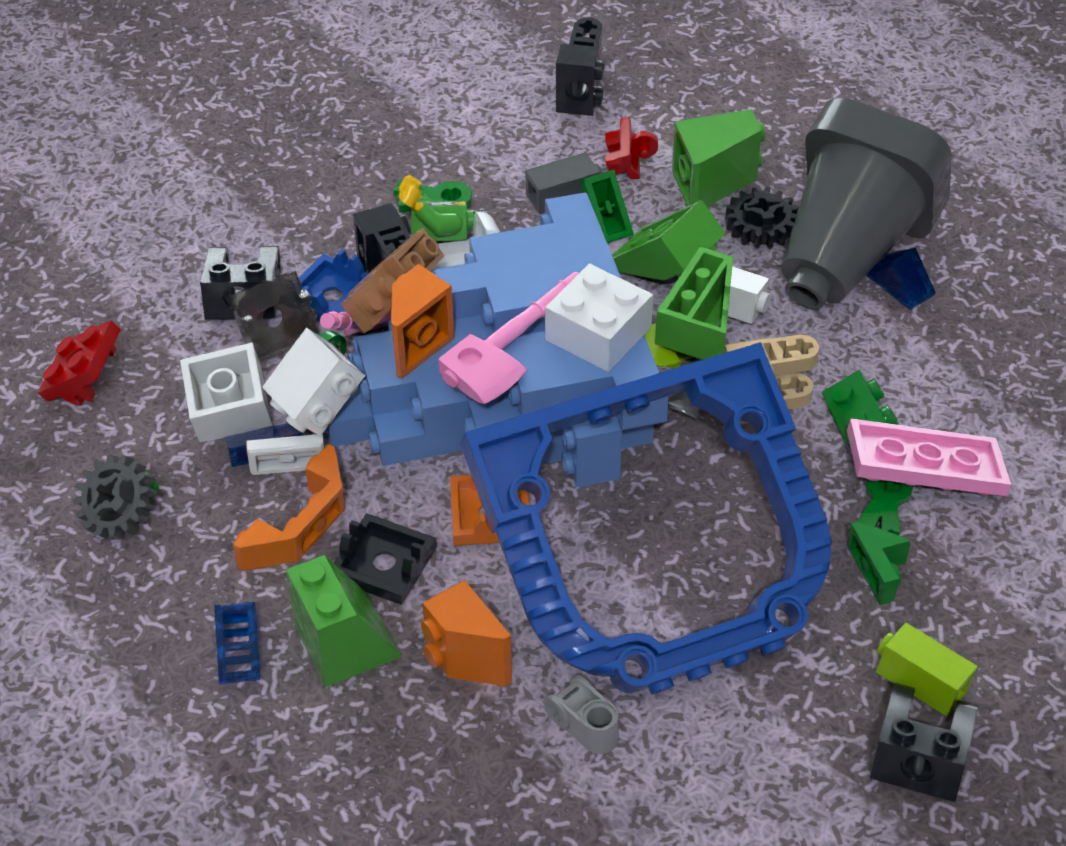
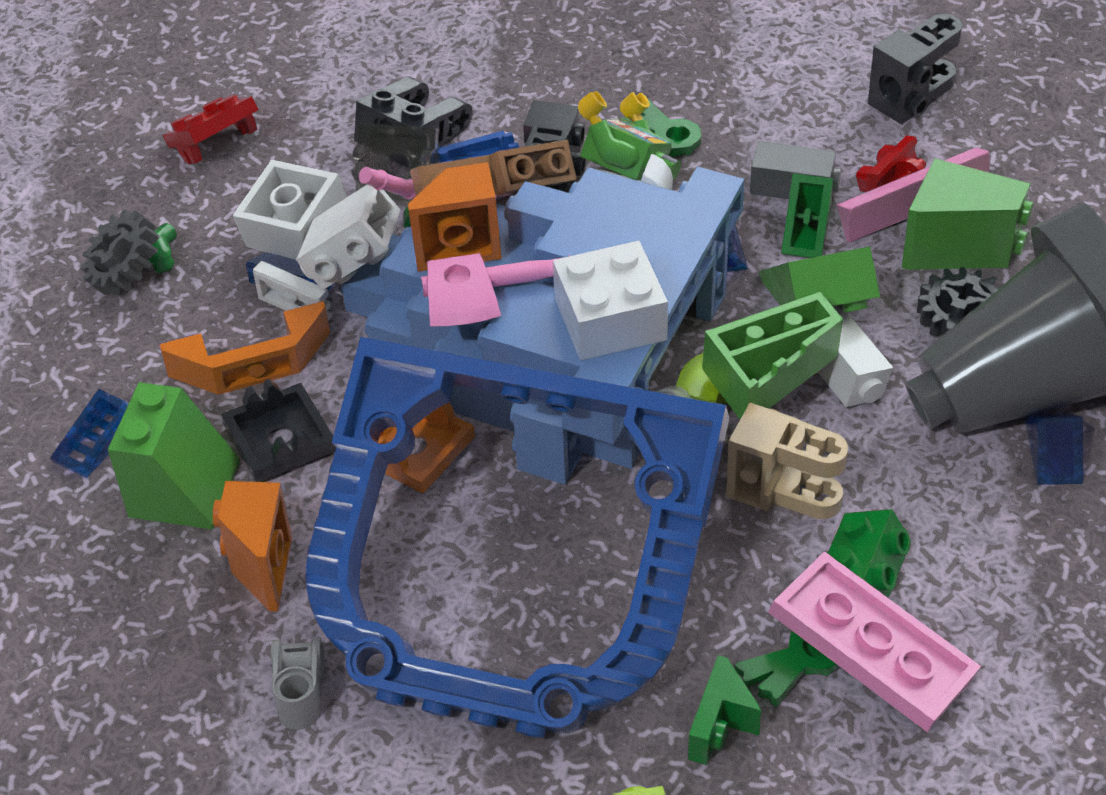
camera: 40 degrees right, 0 degrees up
none -> bright pink slope [837,148,990,243]

